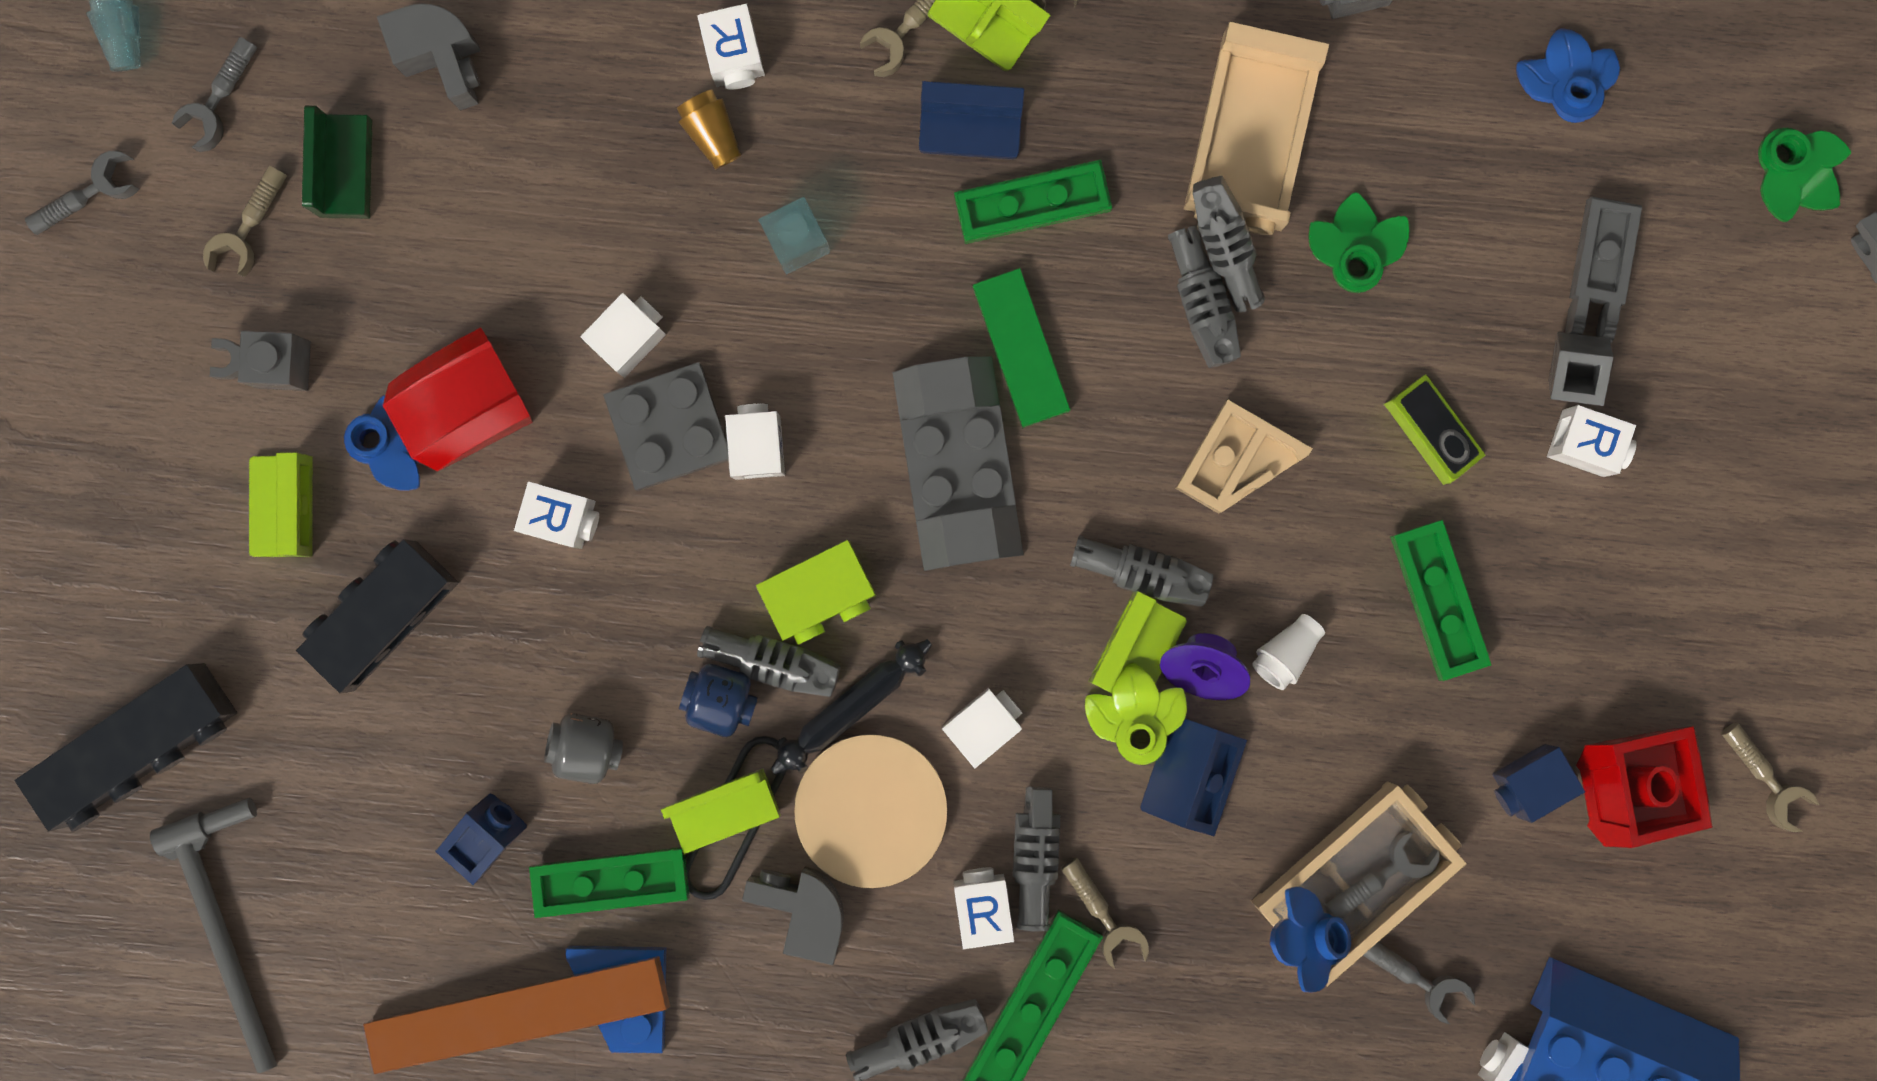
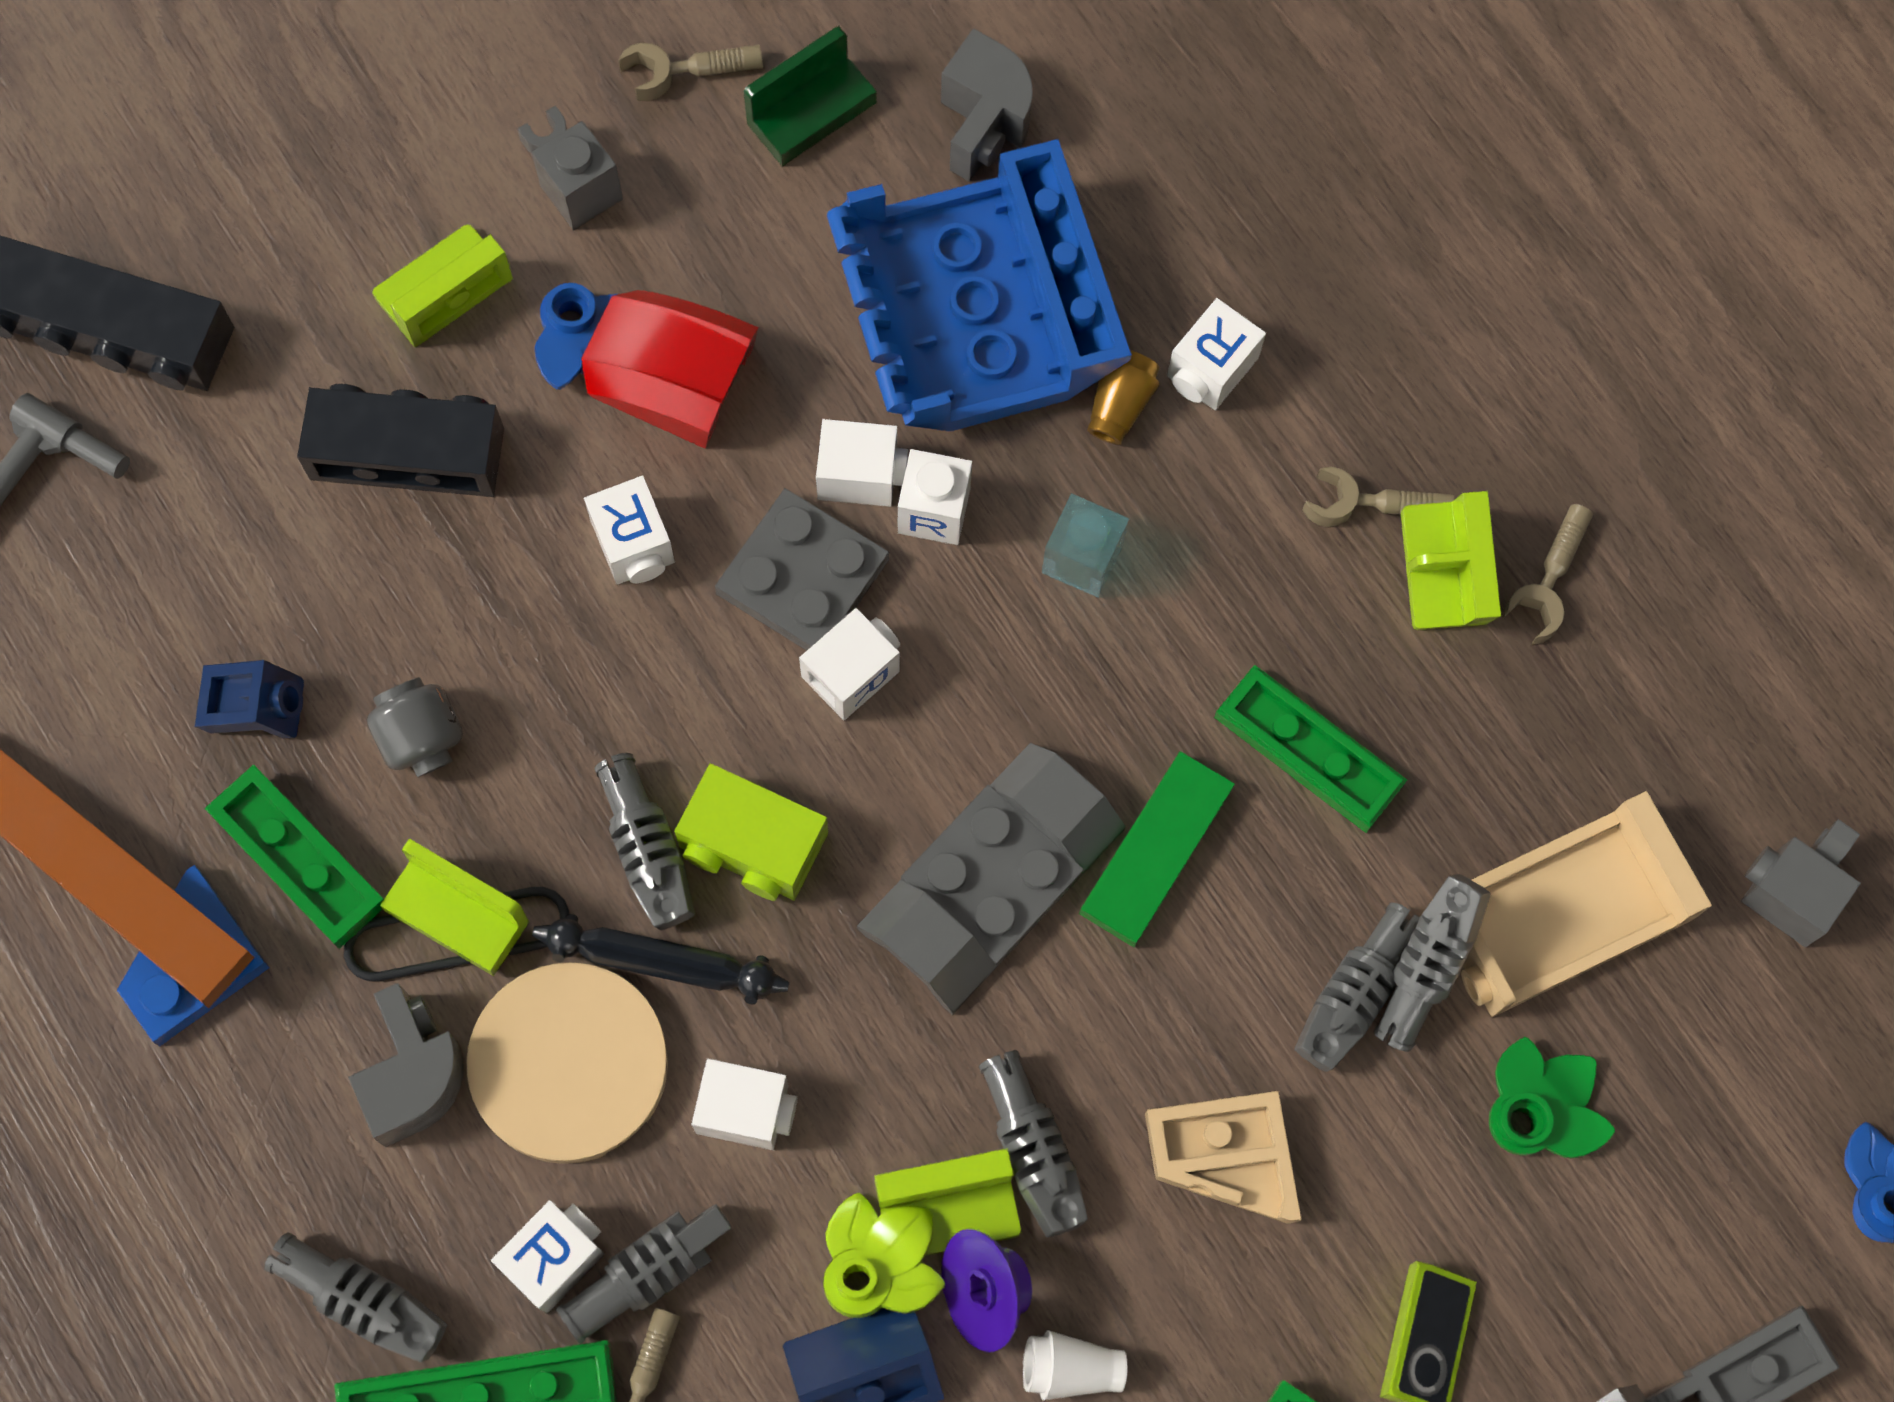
camera: 45 degrees right, 15 degrees down
dark blue head [679,663,758,737] -> none
dark blue panel [919,81,1024,160] -> none
none -> blue slope [826,139,1131,432]
none -> white brick [898,449,972,545]

